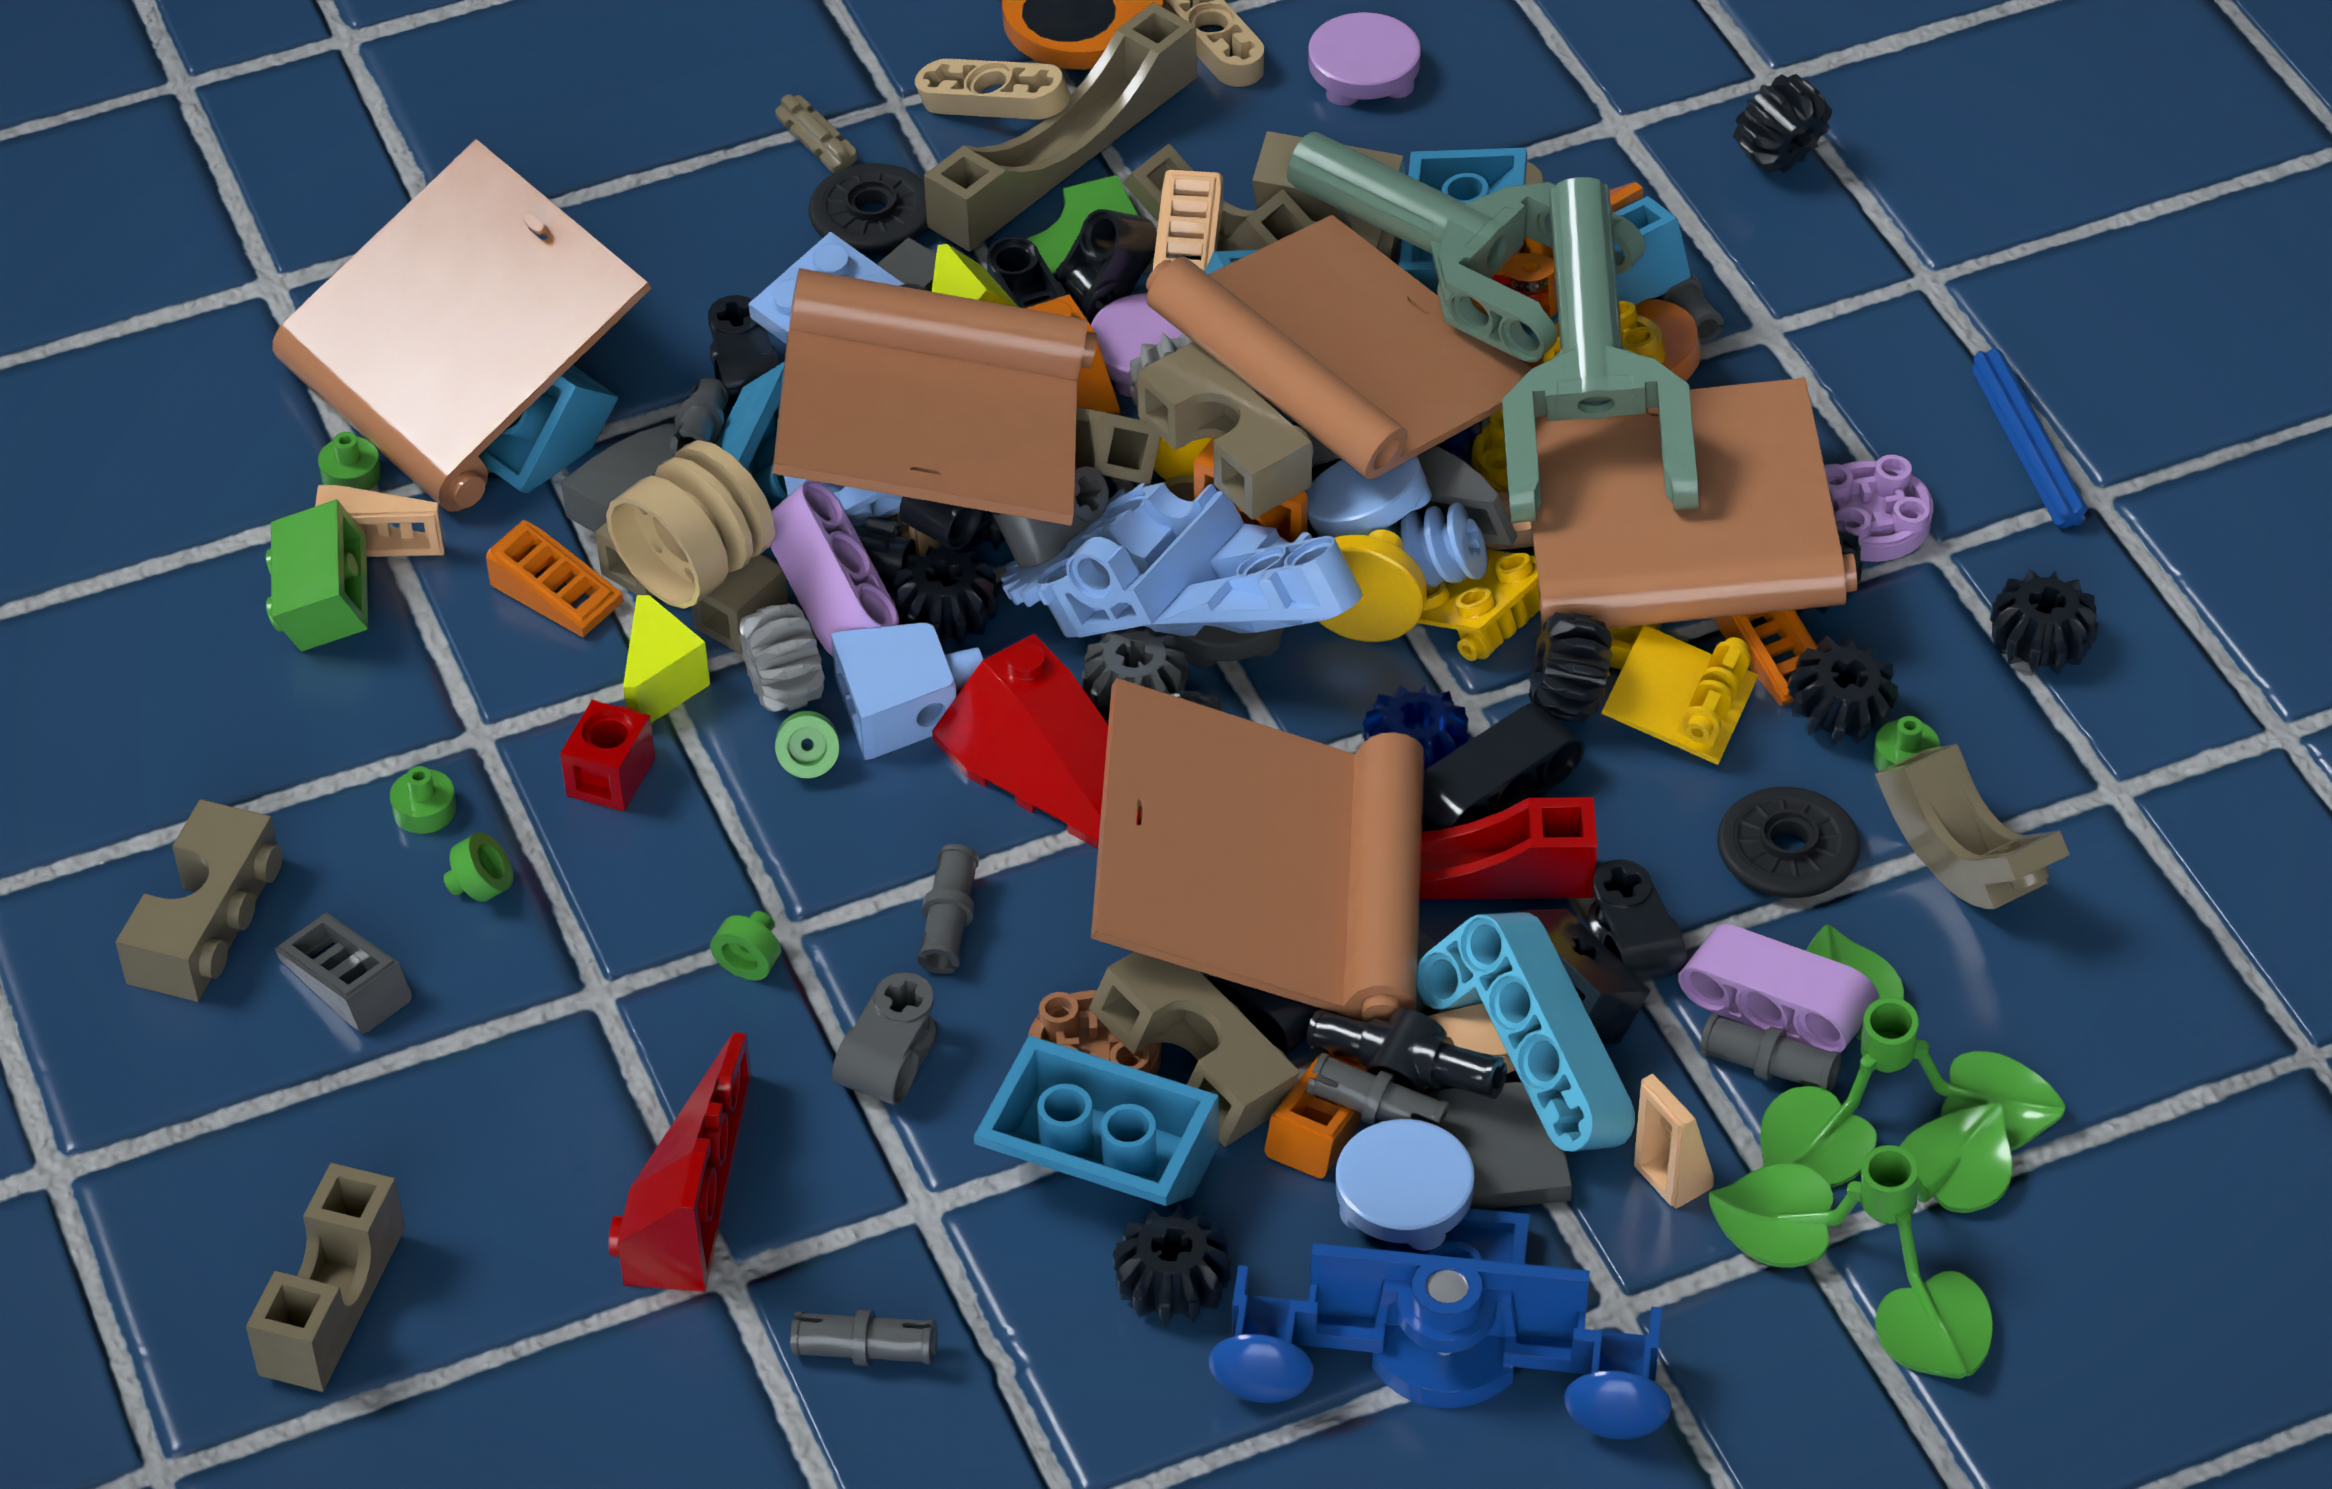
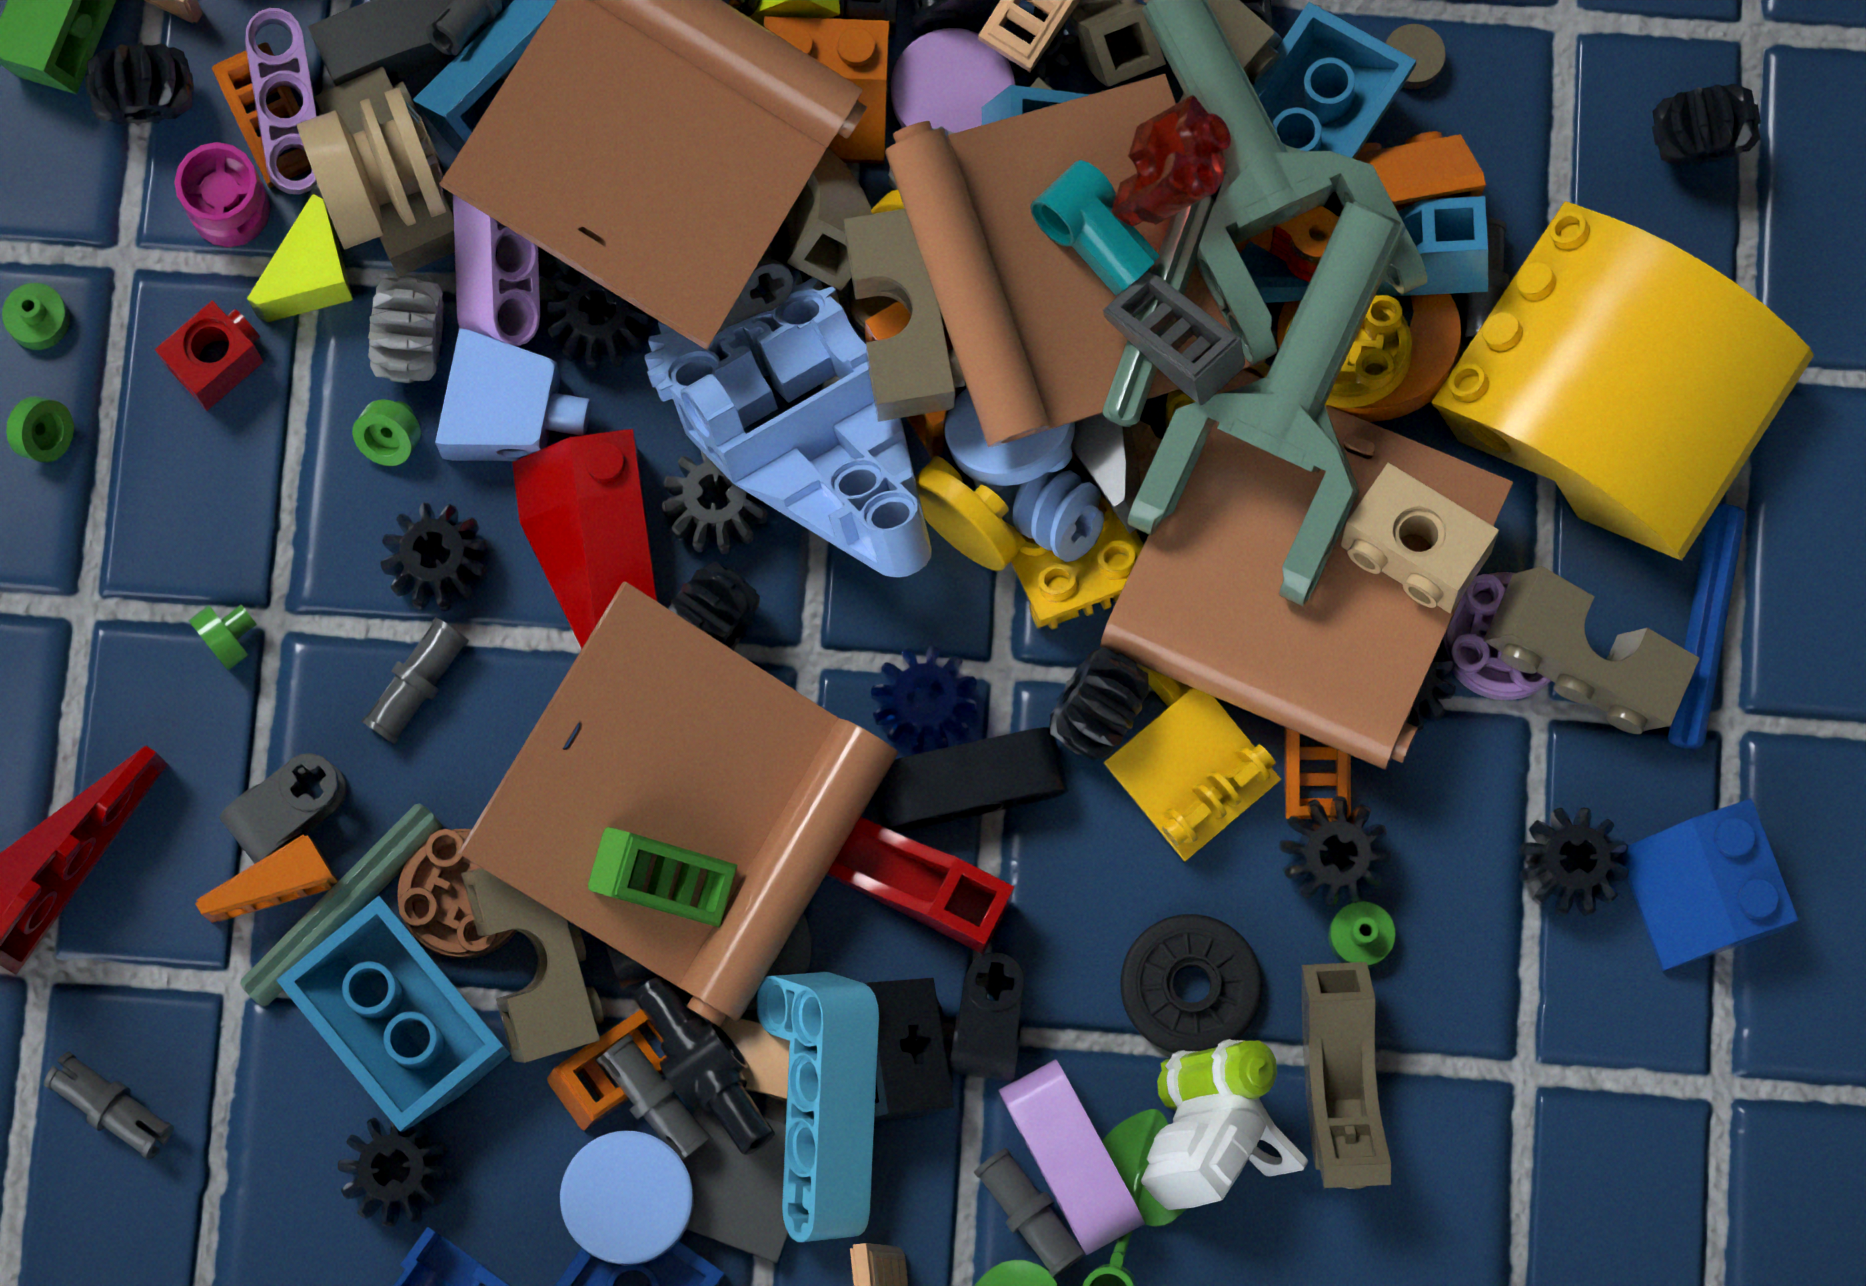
camera: 25 degrees right, 30 degrees up
none -> black gear [85,42,194,126]
none -> dark pink wheel [174,142,270,248]
none -> orange slope [195,834,338,923]
none -> sand green axle [240,803,442,1006]
none -> lavender beam [245,8,317,195]
none -> black gear [380,503,490,611]
none -> bright green slope [588,827,738,928]
none -> teal piece [1030,160,1160,296]
none -> sand green axle [1102,189,1215,427]
none -> dark grey slope [1103,269,1245,405]
none -> clear red cylinder [1111,94,1231,226]
none -> white piece [1141,1039,1308,1210]
none -> tan brick [1341,462,1499,614]
none -> yellow slope [1431,201,1814,561]
none -> dark tan arch [1483,566,1700,734]
none -> blue slope [1619,798,1799,972]

